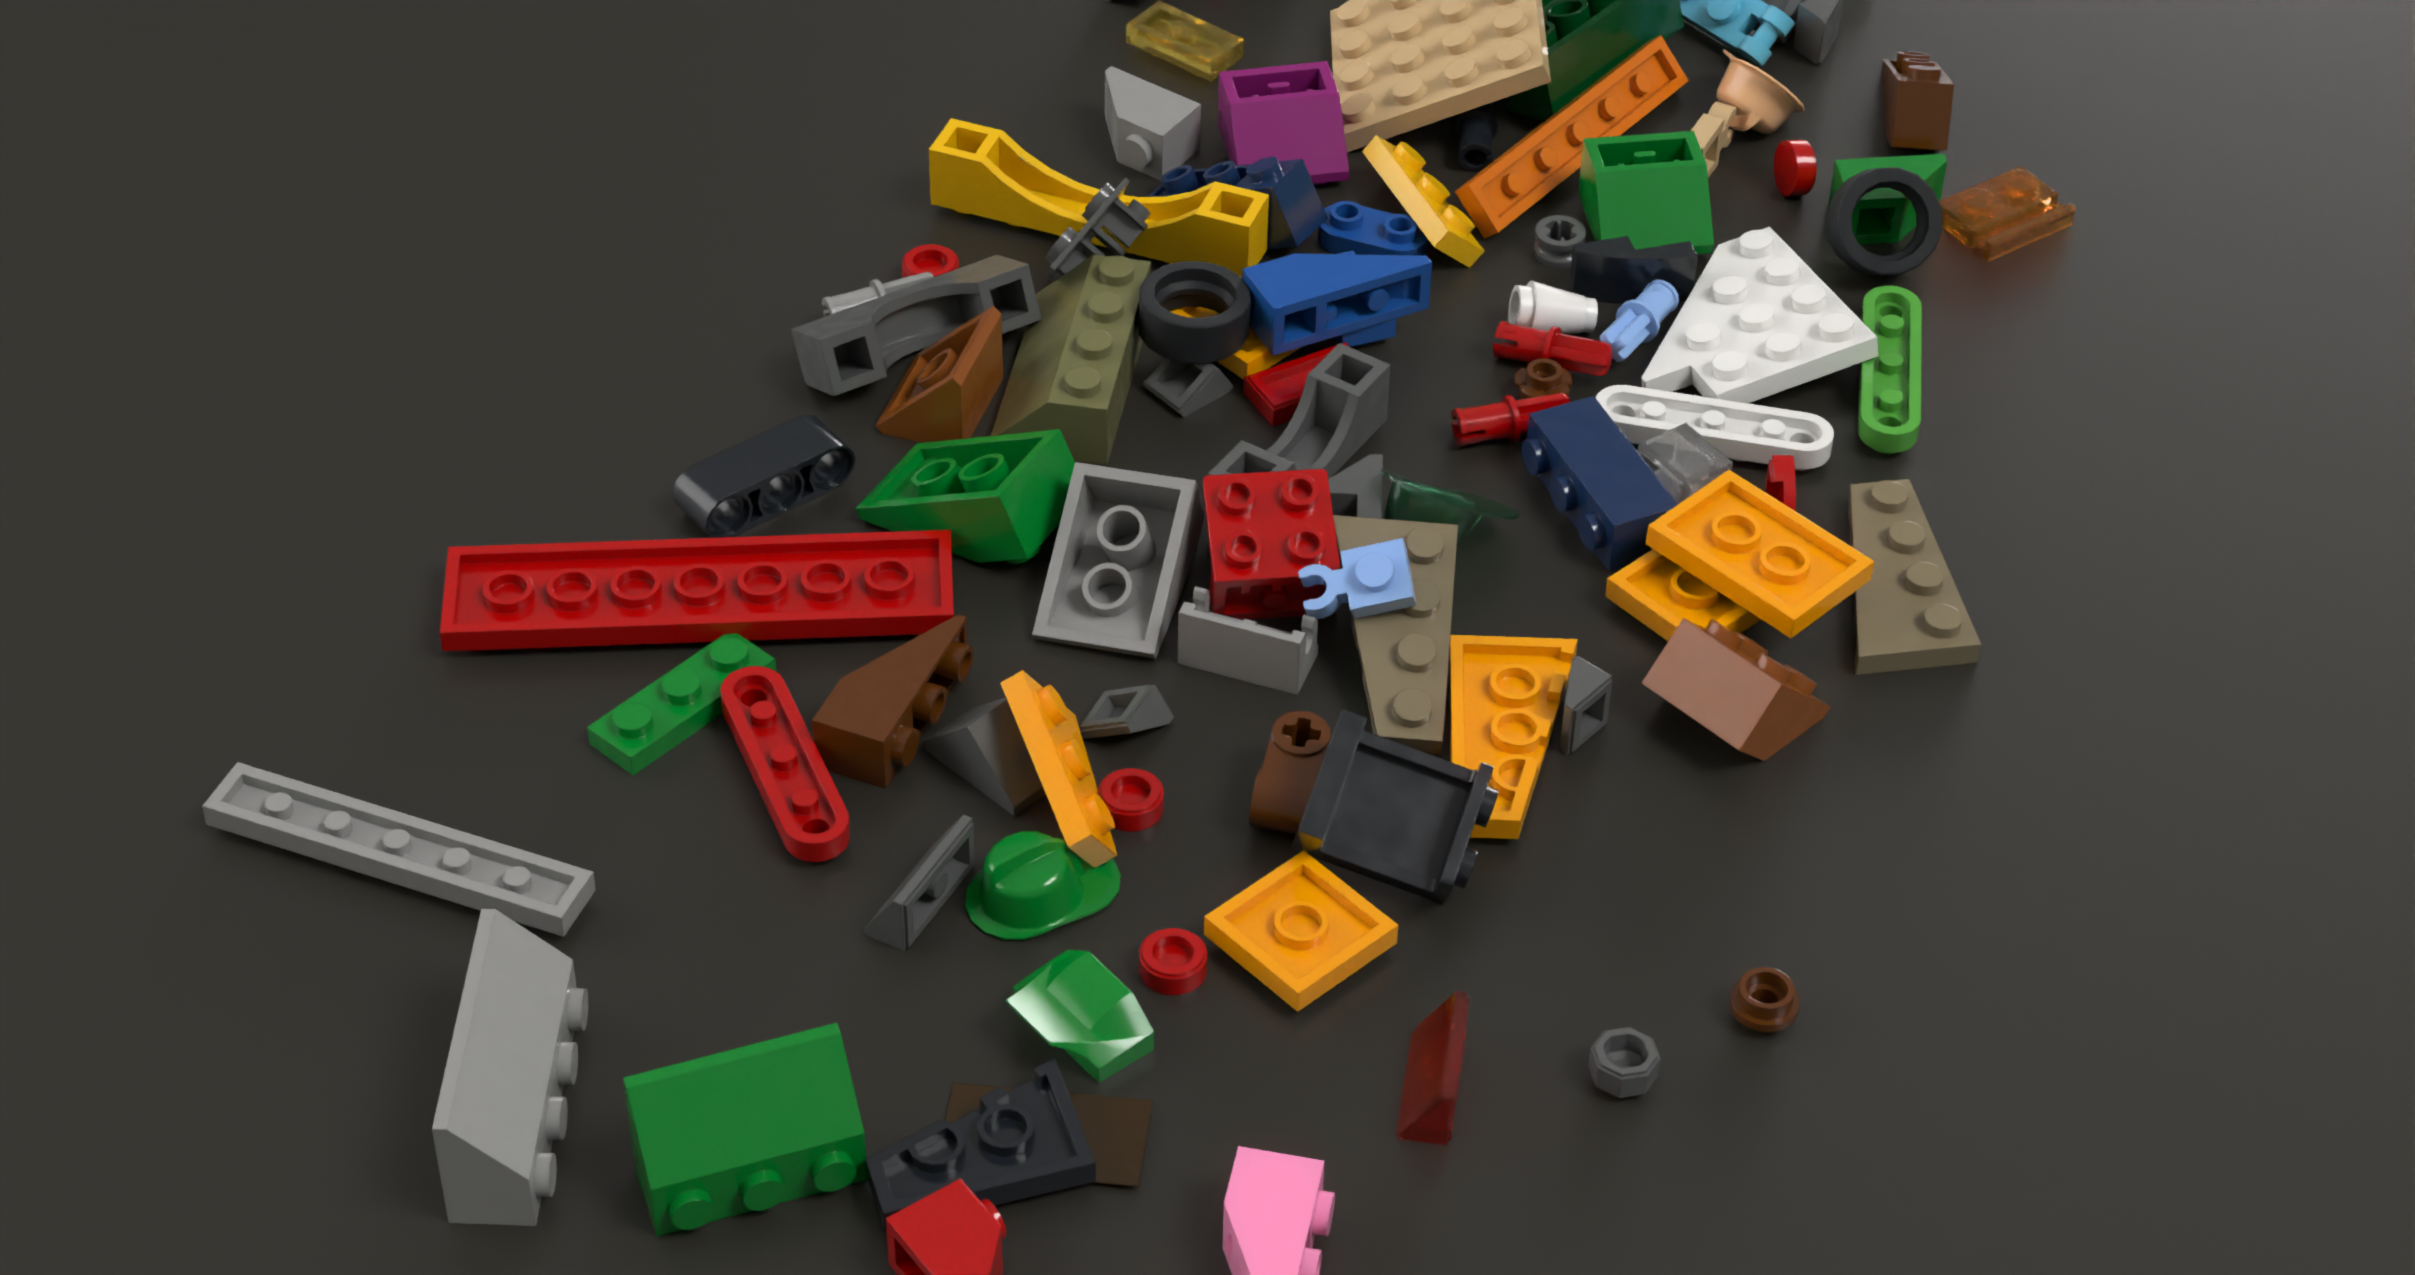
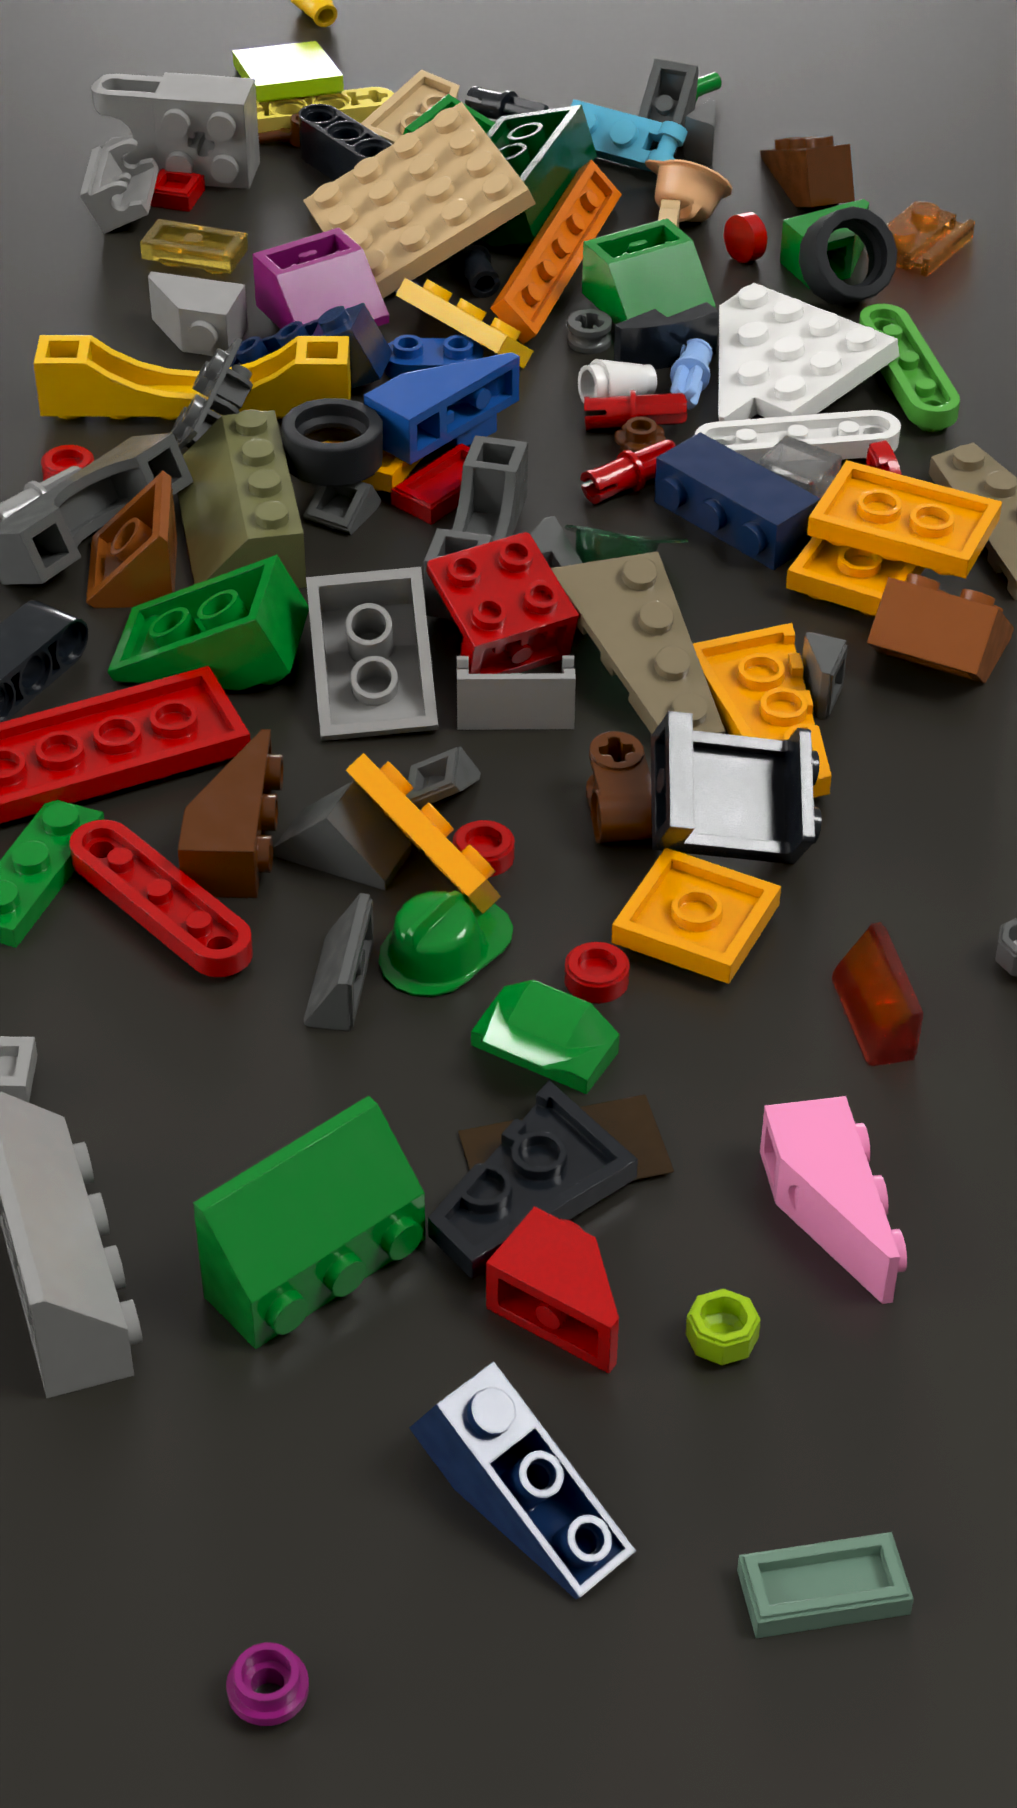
camera: 20 degrees left, 0 degrees up
light blue plate [1298,538,1417,619] -> none

